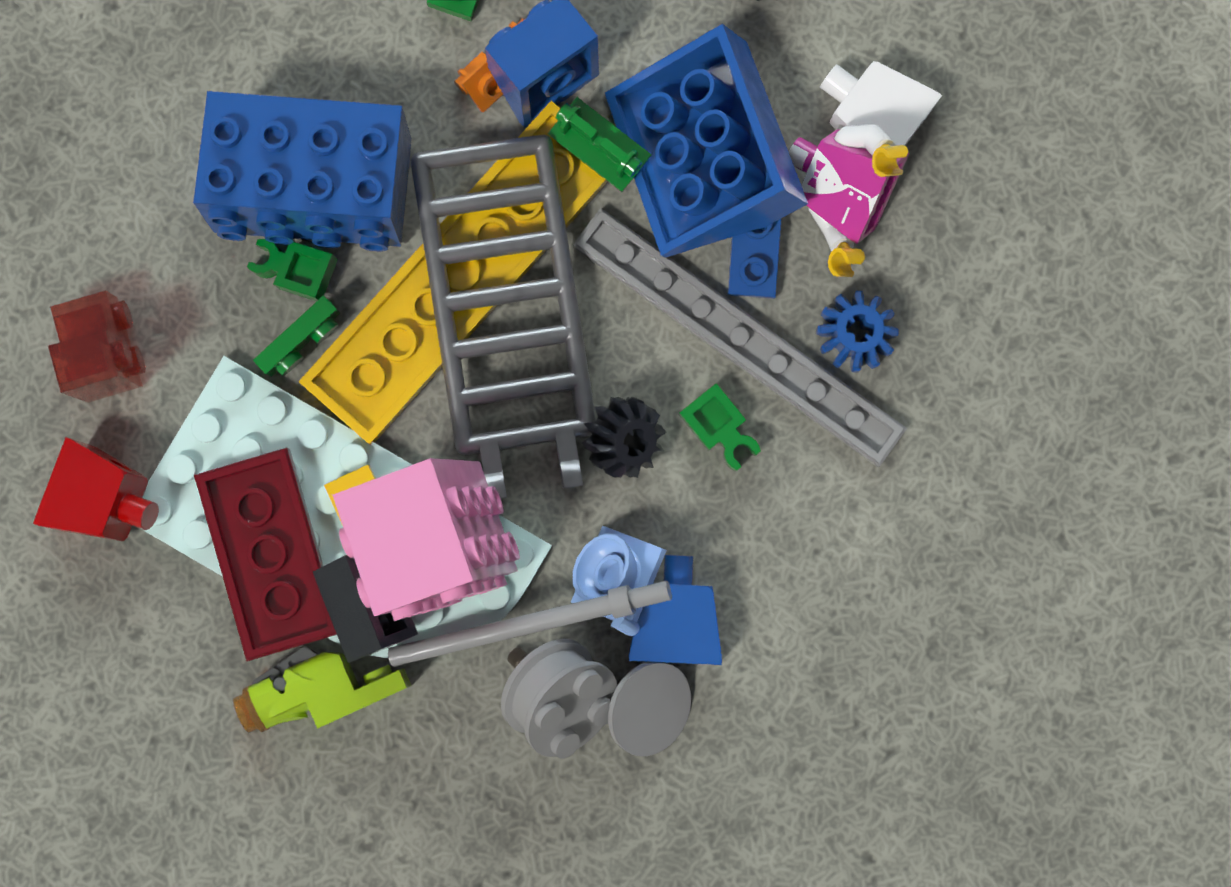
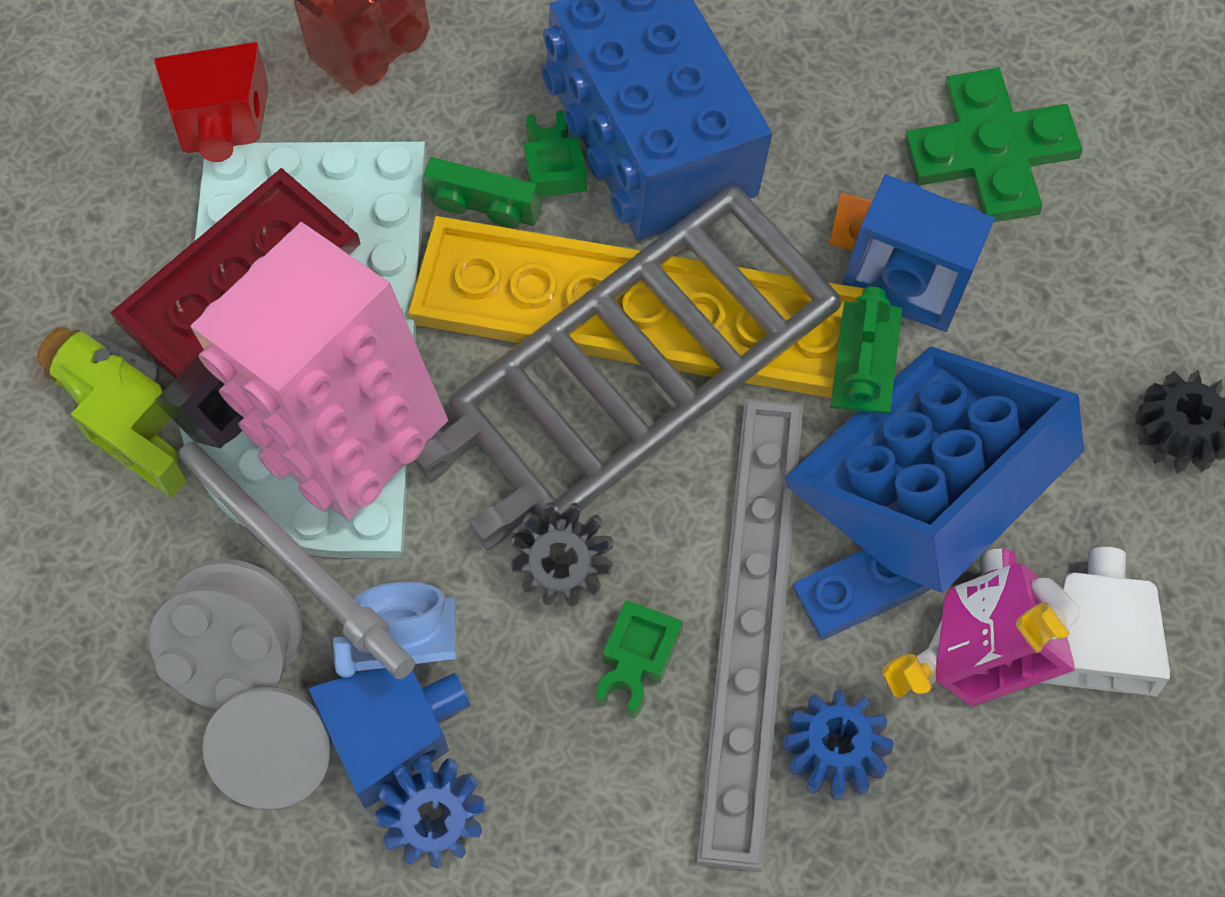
camera: 65 degrees right, 20 degrees down
none -> blue gear [375,755,486,869]

